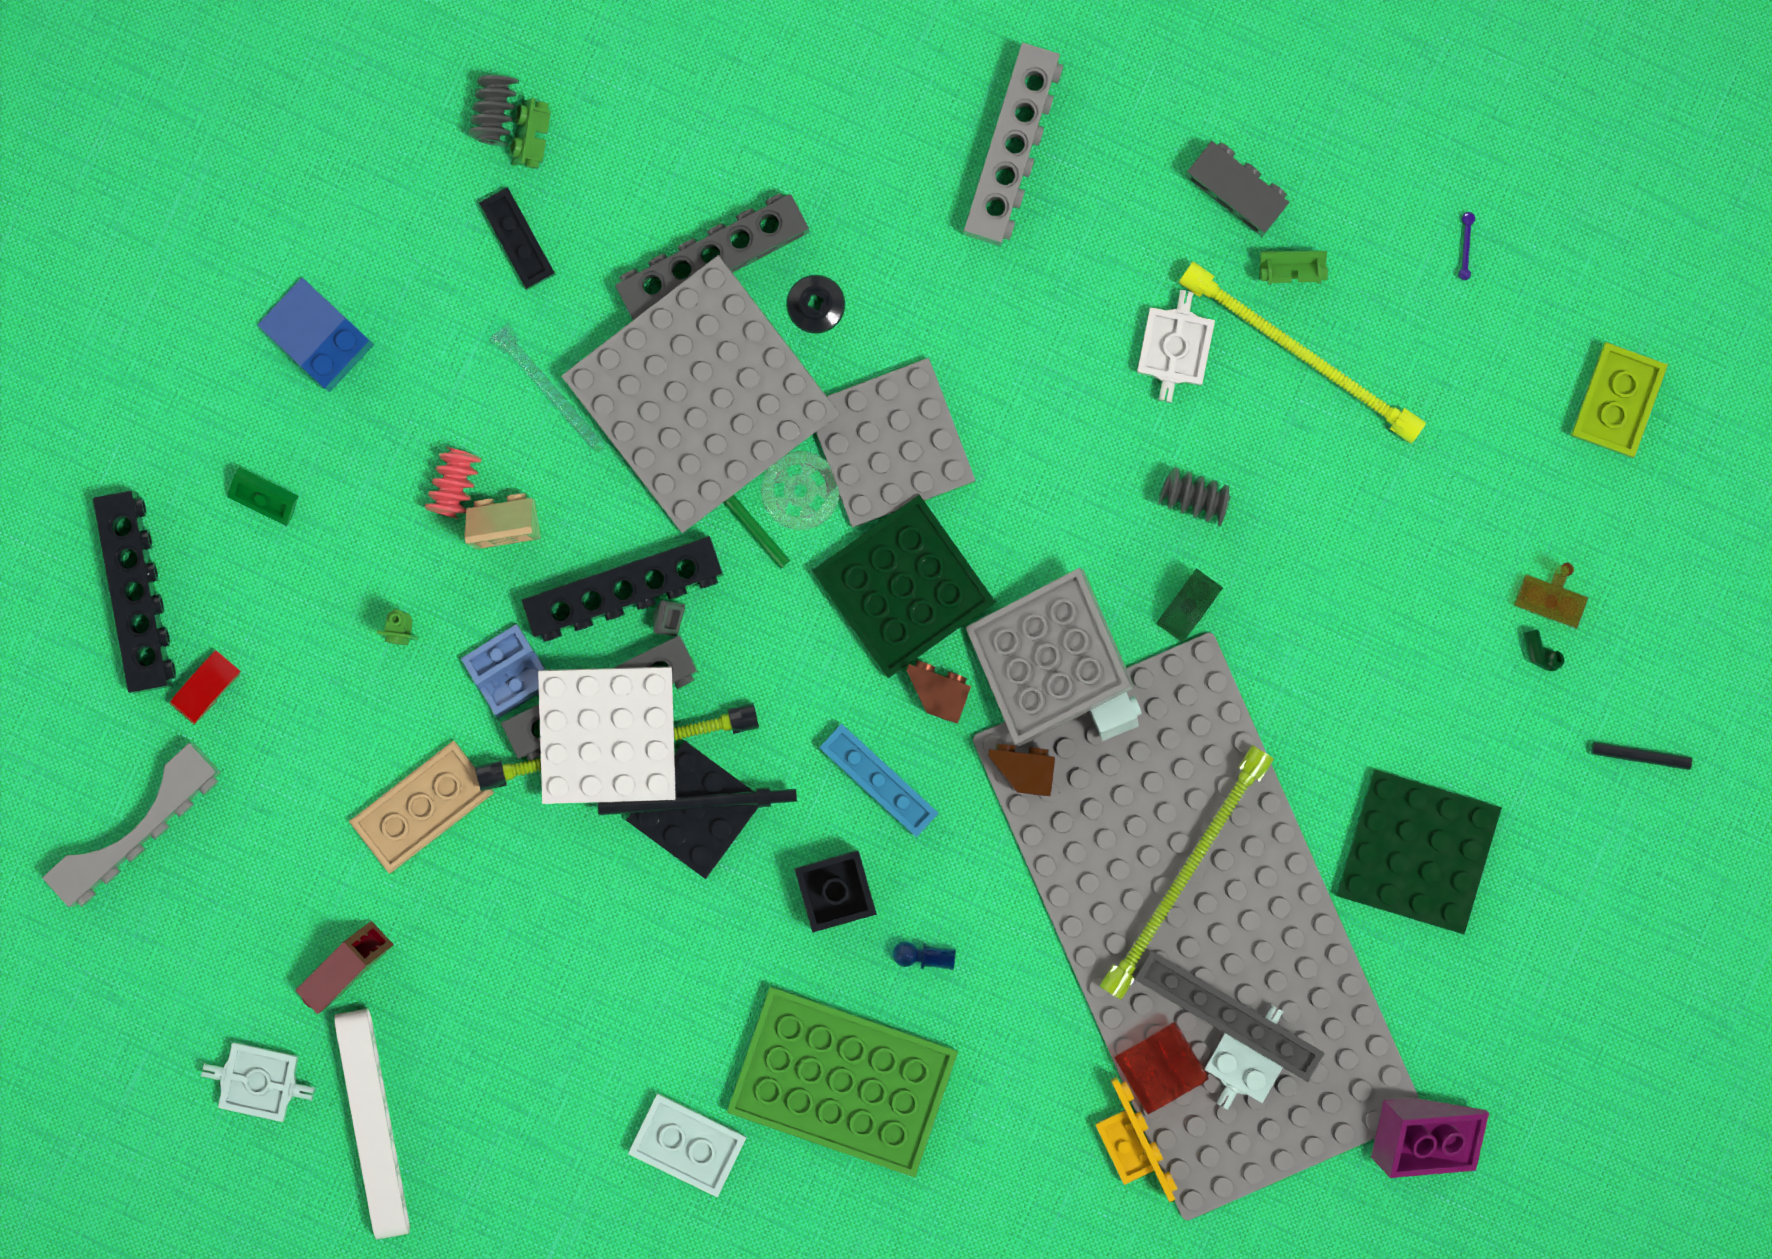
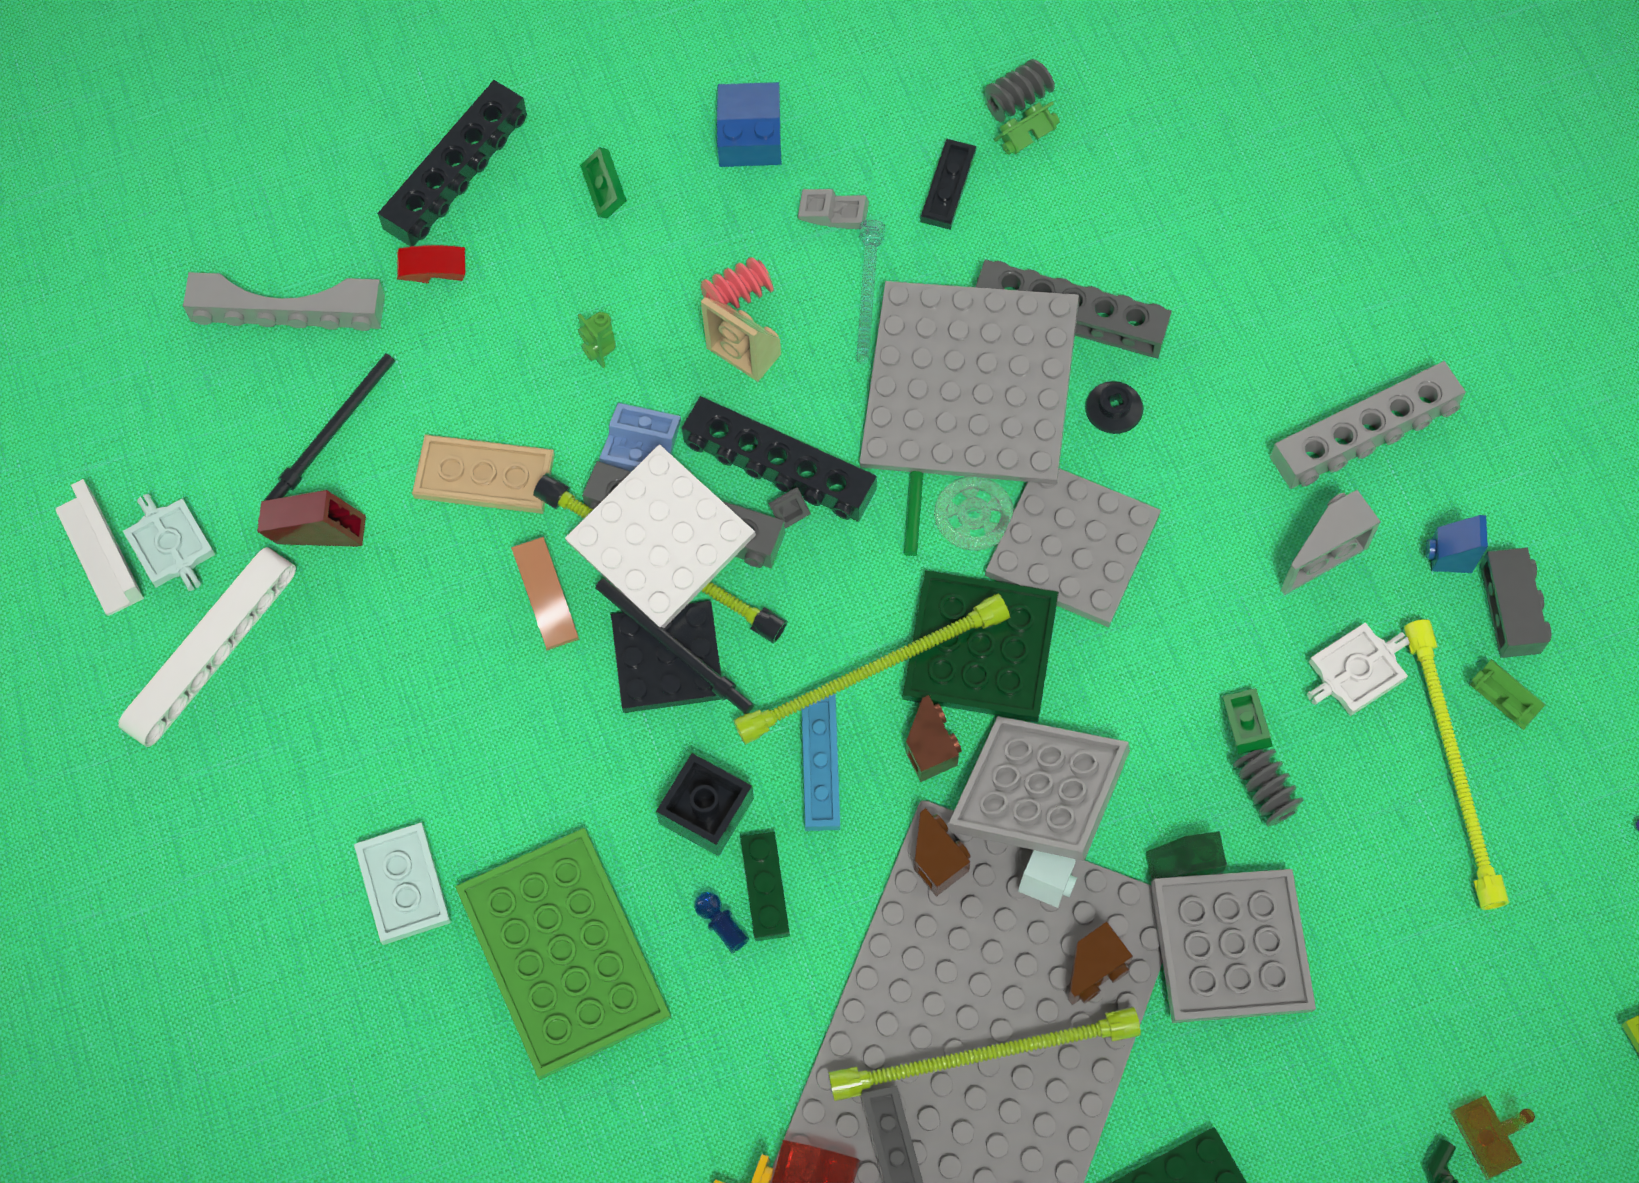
camera: 40 degrees right, 20 degrees down
none -> white panel [56,479,144,616]
none -> black bar [264,353,395,501]
none -> nougat slope [511,537,579,650]
none -> lime hose [733,594,1010,745]
none -> dark green plate [740,832,790,942]
none -> light grey slope [798,189,869,229]
none -> reddish brown slope [1068,921,1133,1005]
none -> light grey plate [1151,869,1316,1023]
none -> green plate [1223,688,1273,755]
none -> light grey slope [1281,490,1381,595]
none -> blue slope [1426,515,1488,573]

